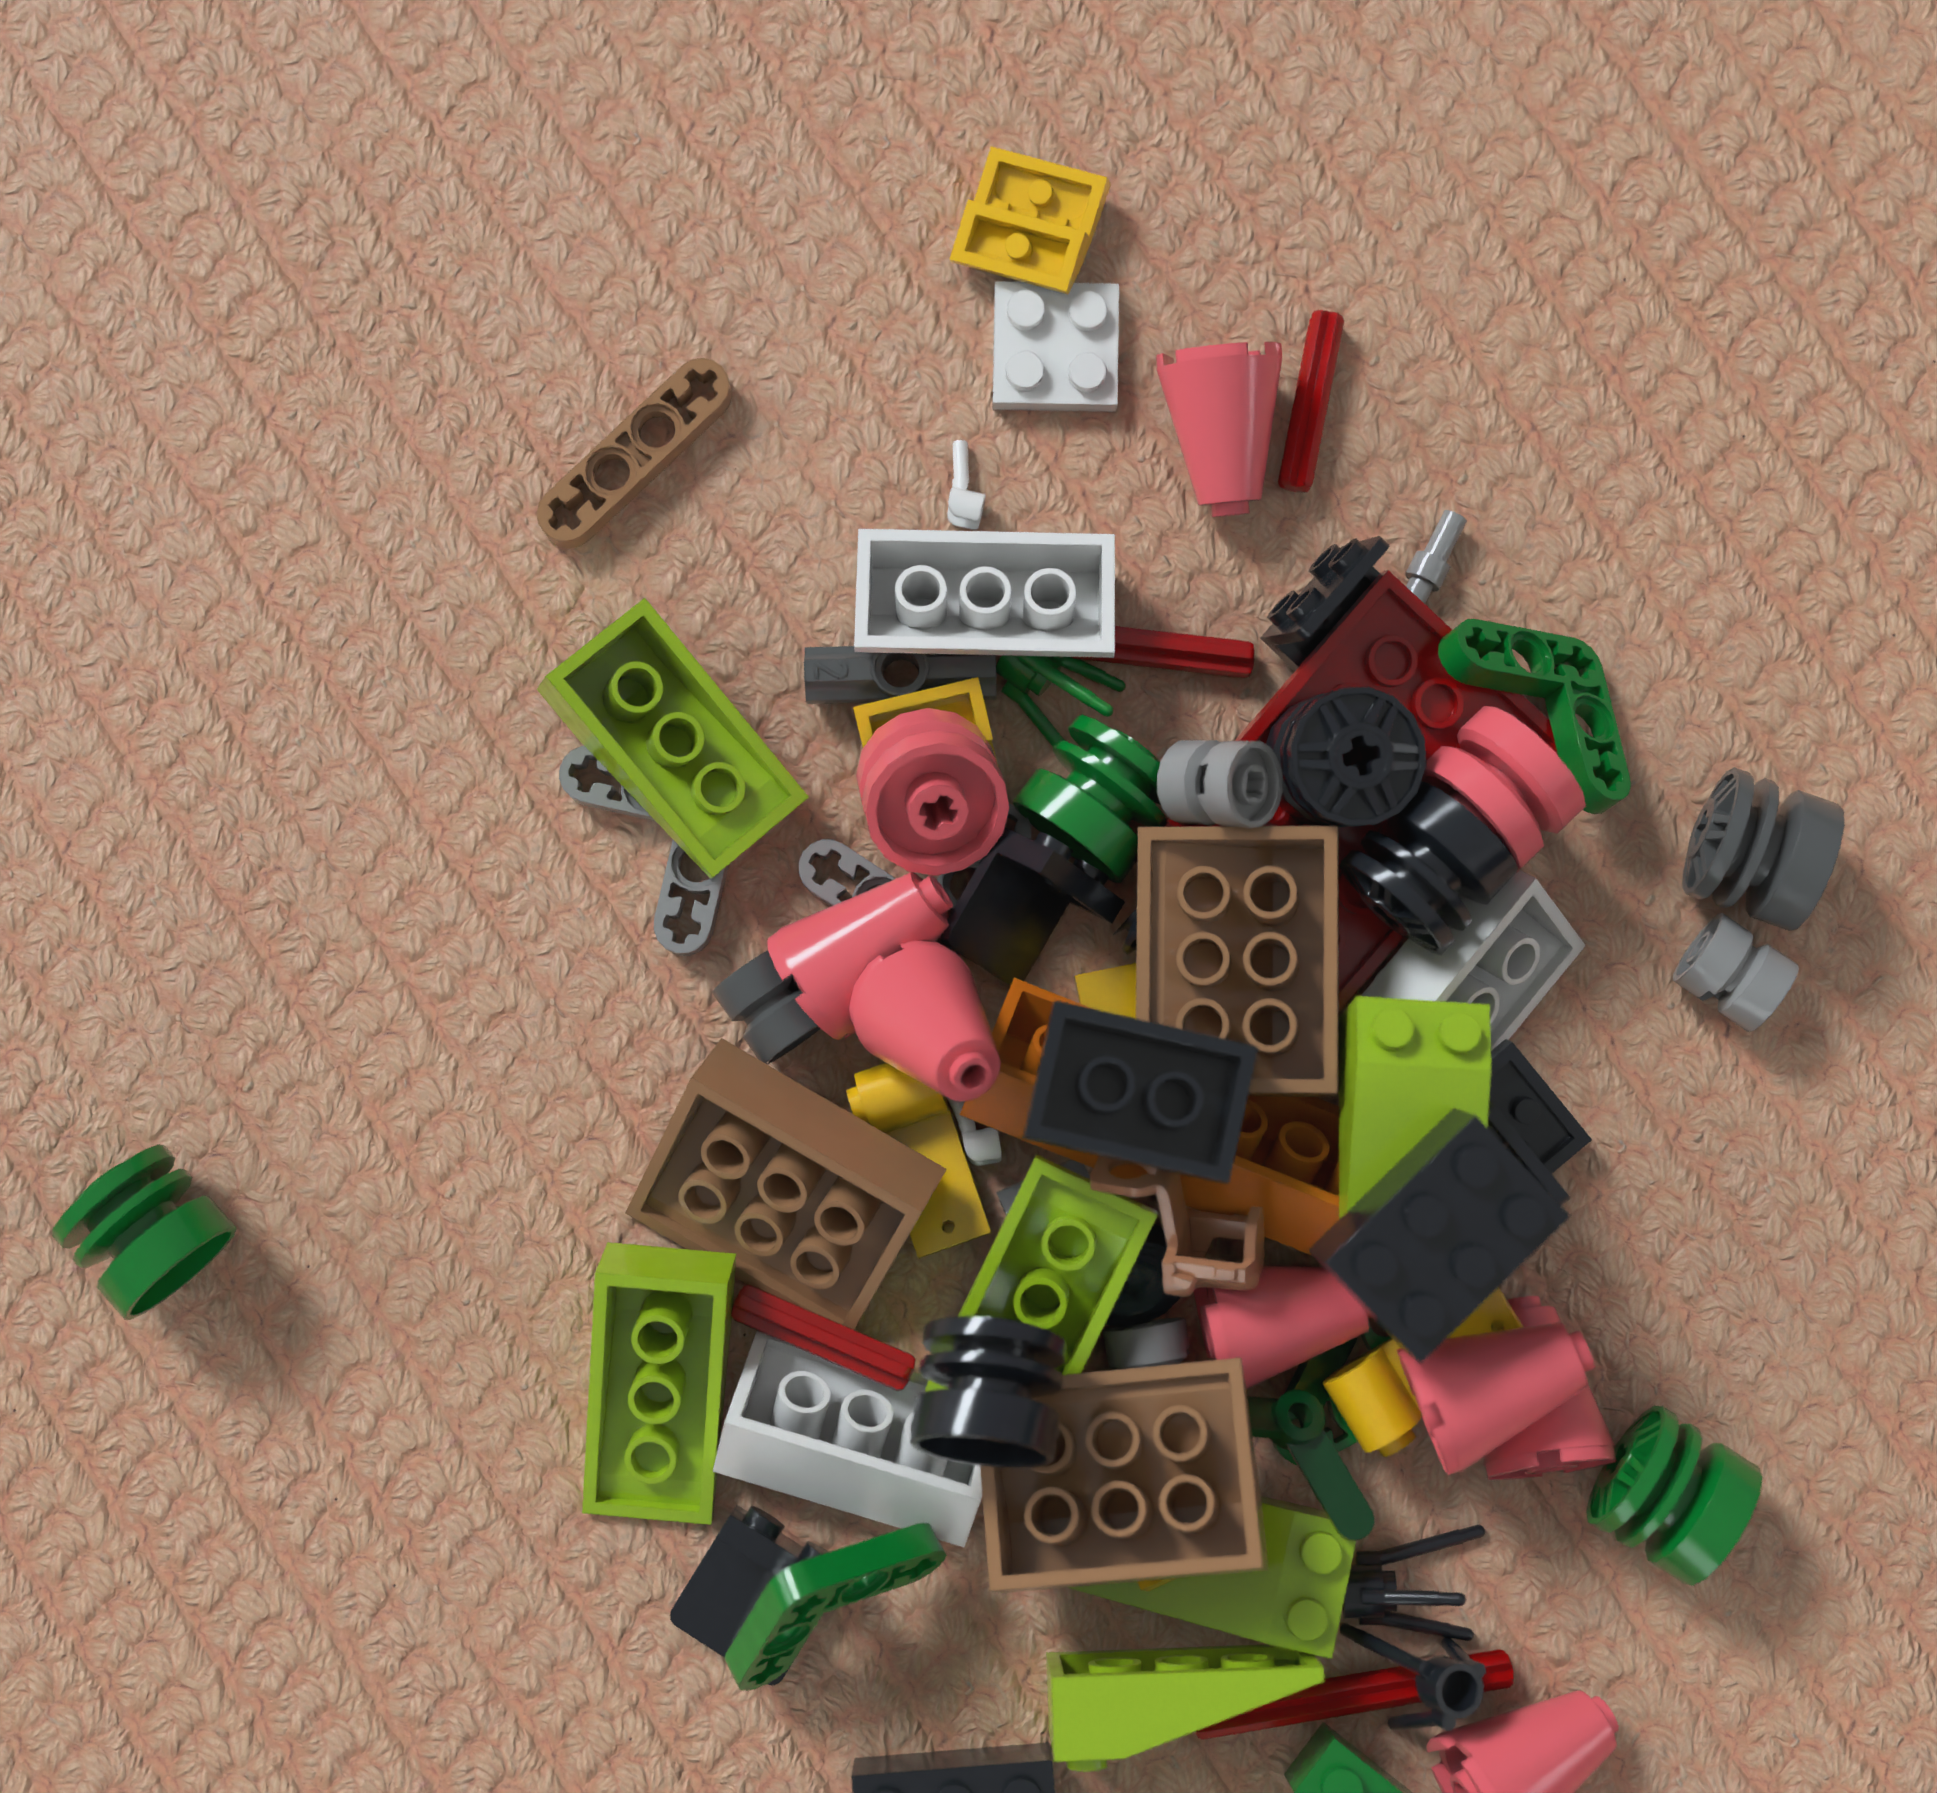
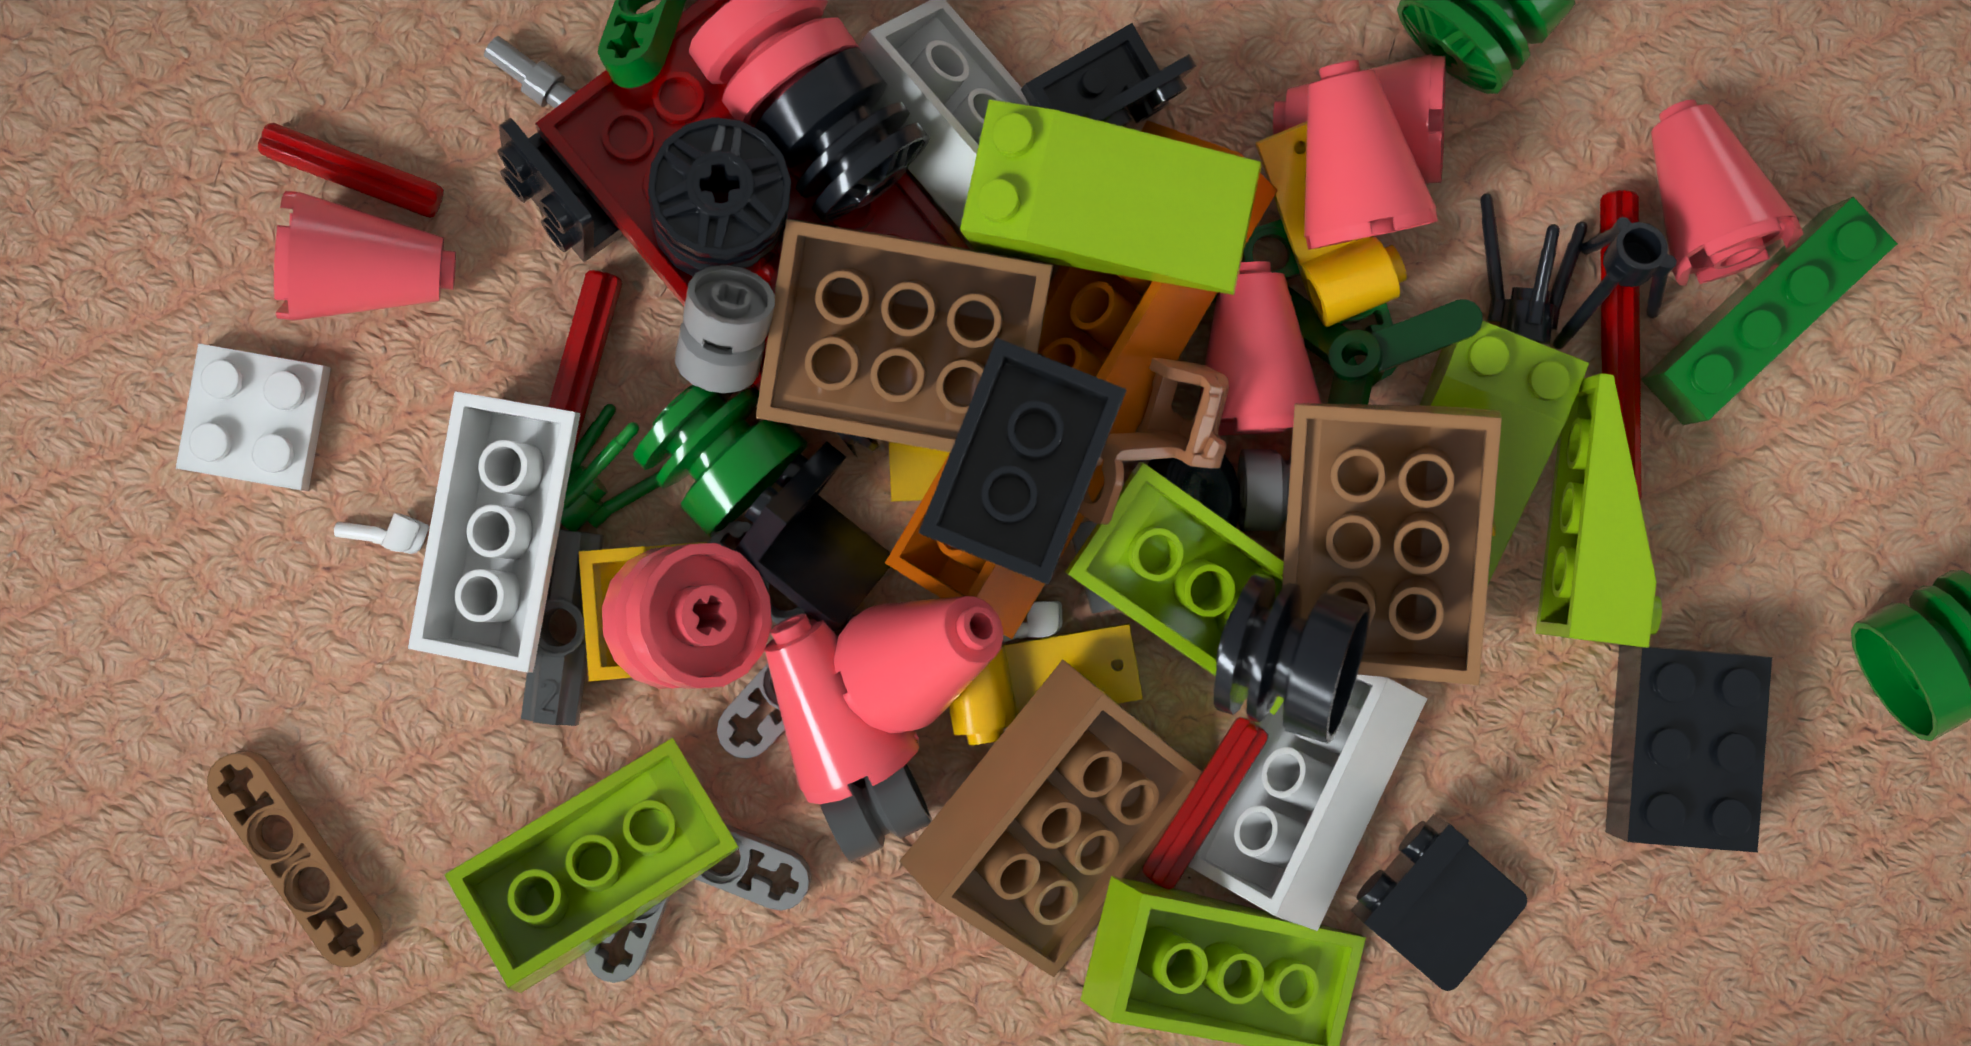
camera: 80 degrees left, 5 degrees up
green beam [724,1523,947,1691] -> none
yellow slope [949,146,1111,295] -> none
black brick [1308,1108,1570,1363] -> none

